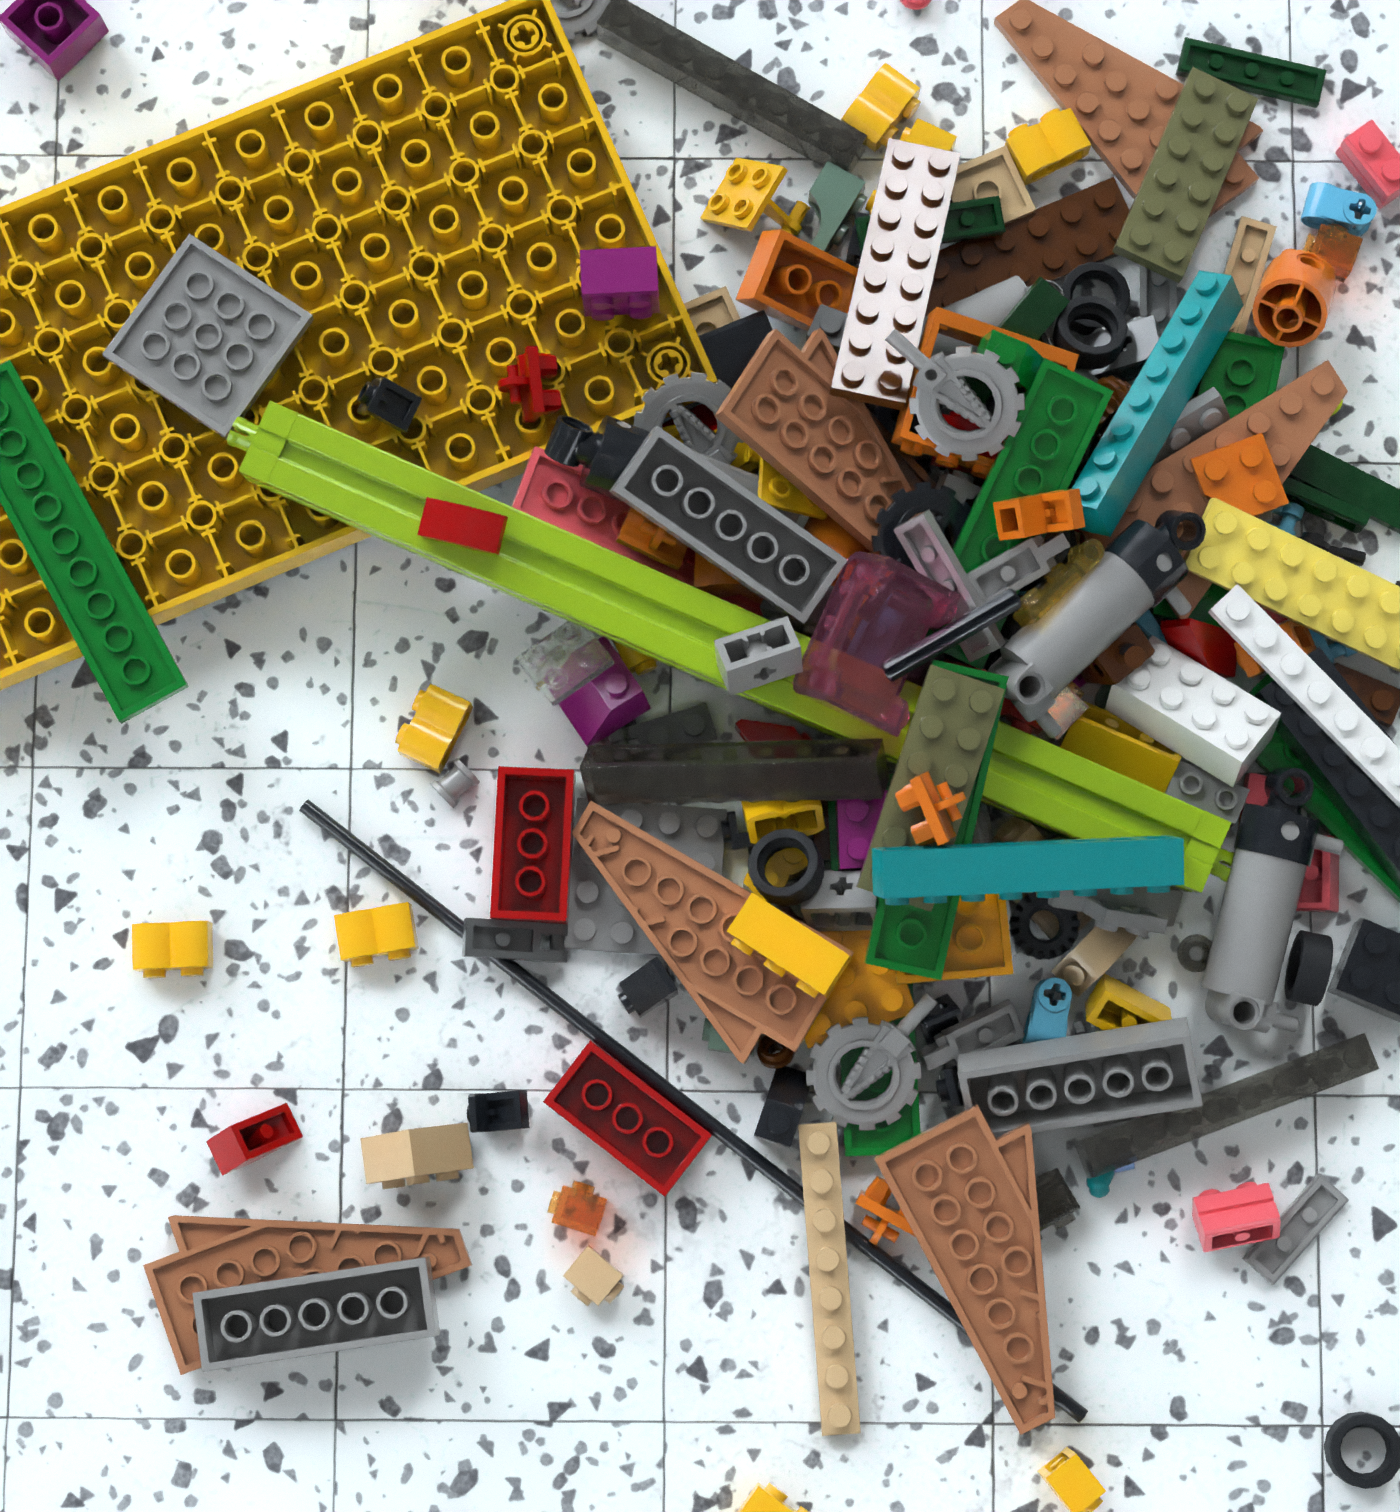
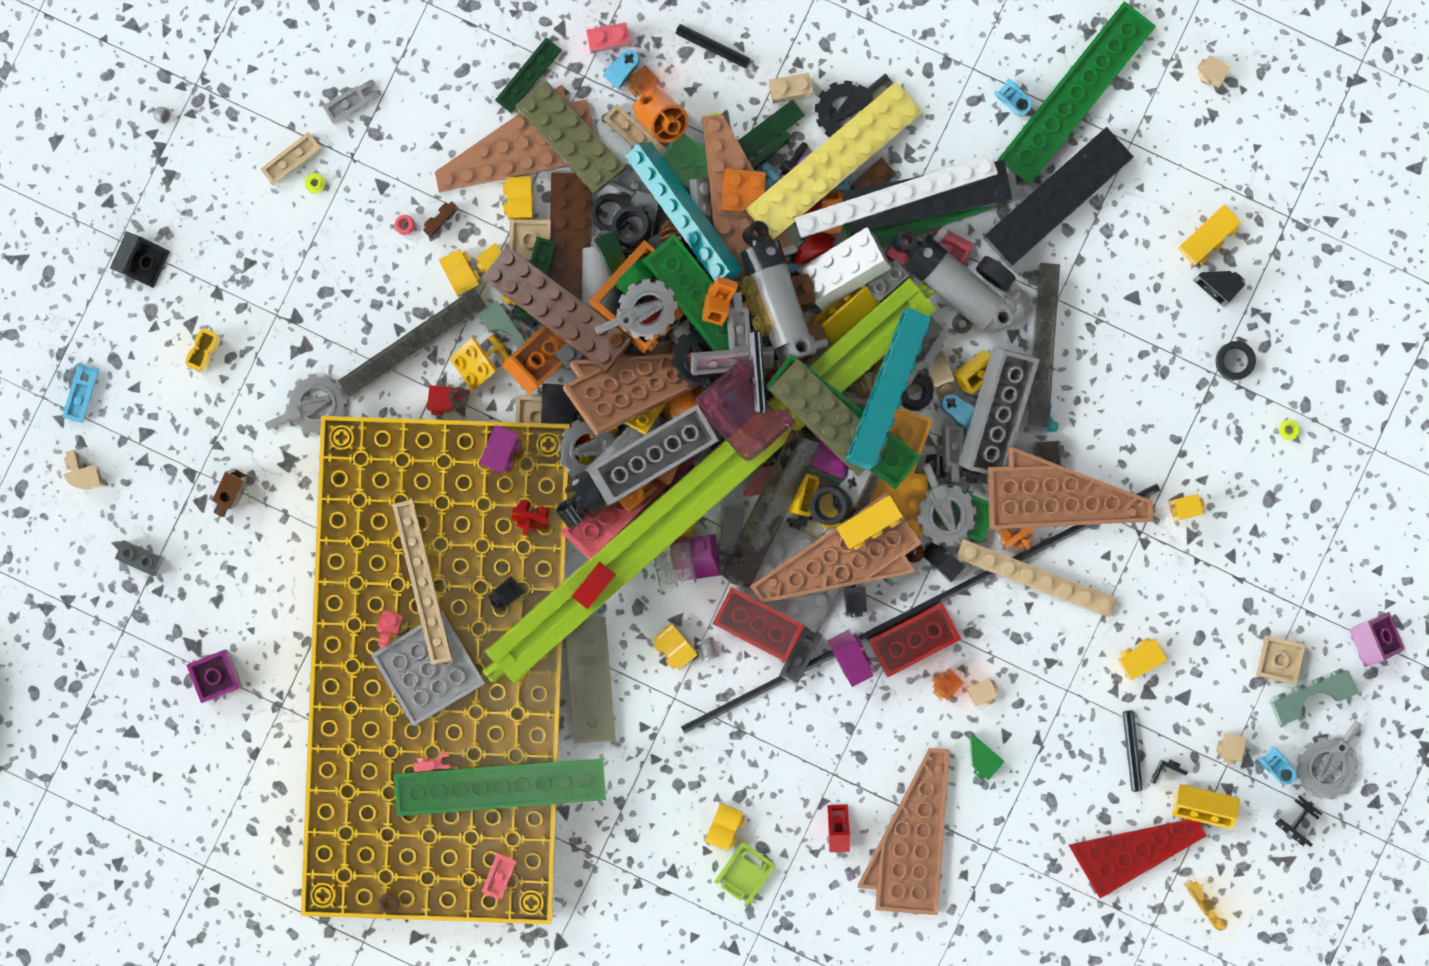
camera: 65 degrees left, 5 degrees up
light grey brick [192,1256,440,1372] -> none
yellow brick [334,902,419,967] -> none
tan brick [360,1122,474,1190] -> none
black bracket [467,1090,530,1133] -> none
light grey brick [714,616,803,696] -> none
orange hips [895,771,966,846] -> none
coral brick [1192,1182,1281,1253] -> none
light grey tile [1242,1173,1349,1285] -> none
none -> coral plate [377,610,403,648]
none -> tan plate [392,499,453,666]
none -> coral plate [413,753,451,772]
none -> reddish brown plate [423,201,459,238]
none -> red slope [427,385,472,416]
none -> clear smoke plate [448,387,469,407]
none -> olive plate [566,617,616,744]
none -> lime container [714,841,776,906]
none -> magenta brick [827,629,874,687]
none -> green slope [969,734,1005,780]

